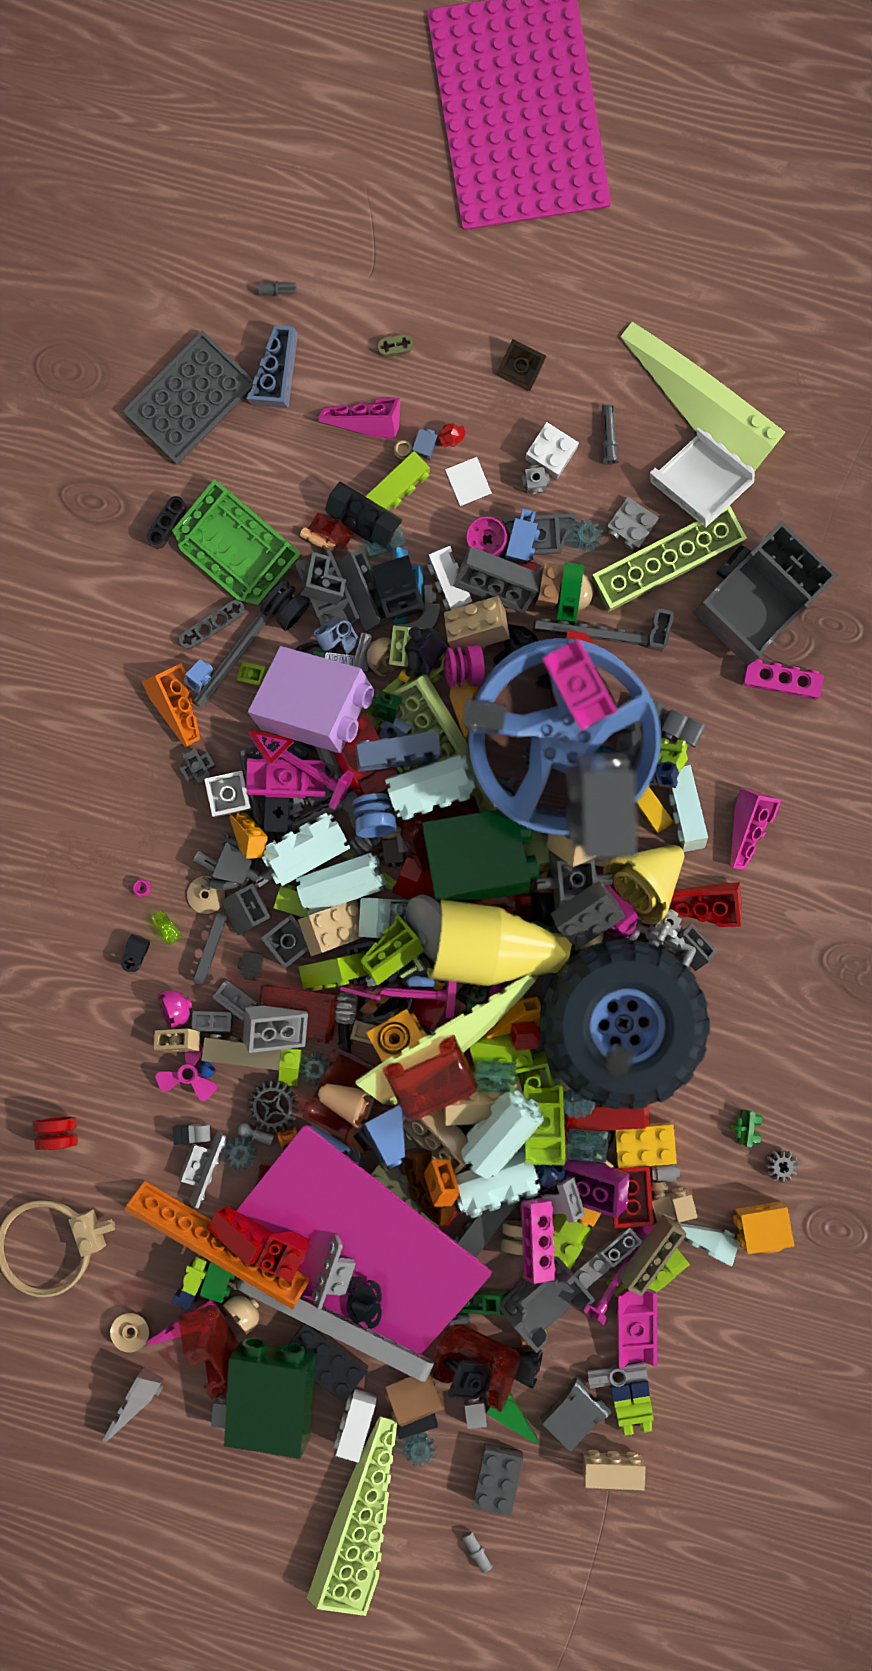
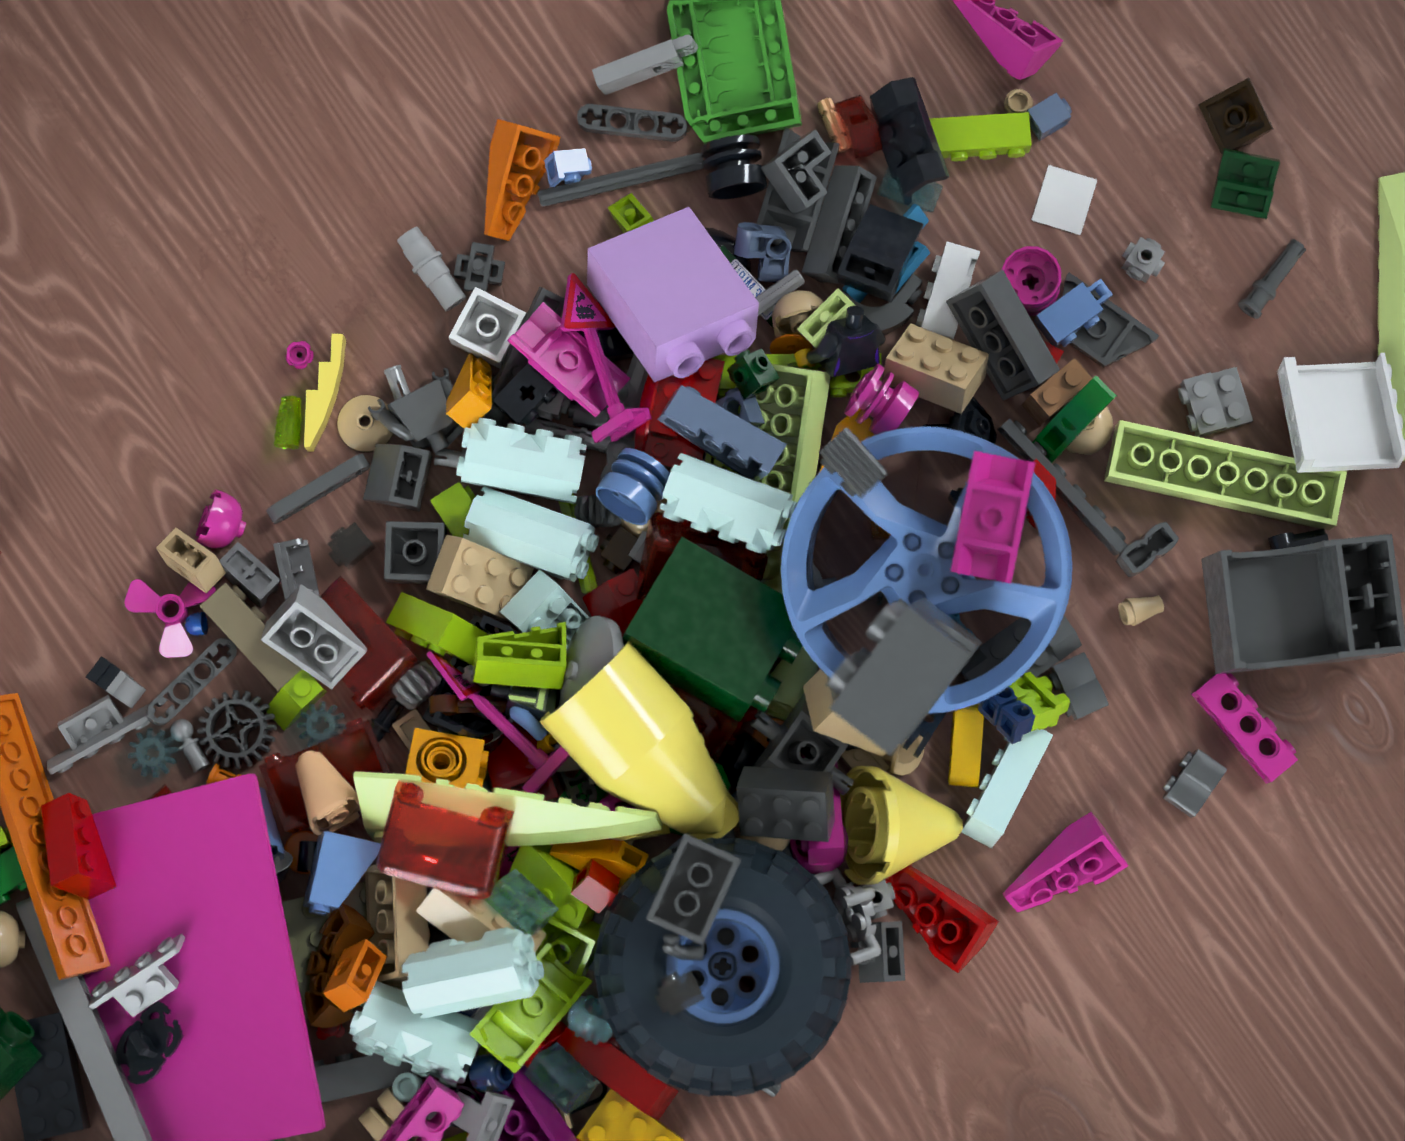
camera: 35 degrees right, 5 degrees down
black piece [121,934,150,972] -> none
red slope [256,1231,310,1282] -> none
red rock [437,423,466,448] -> none
white brick [525,422,579,480] -> none
clear light blue gear [571,519,603,552] -> none
none -> dark grey beam [146,638,237,726]
none -> light yellow slope [304,334,346,452]
none -> light aqua tile [392,1072,423,1104]
none -> light grey piece [397,226,466,312]
none -> light grey hinge [592,35,698,95]
none -> dark grey brick [646,833,741,945]
none -> dark grey arm [662,934,704,960]
none -> orange piece [770,334,813,354]
none -> tan cone [1118,595,1164,626]
none -> dark grey brick [1162,749,1227,818]
none -> dark green slope [1211,148,1280,219]

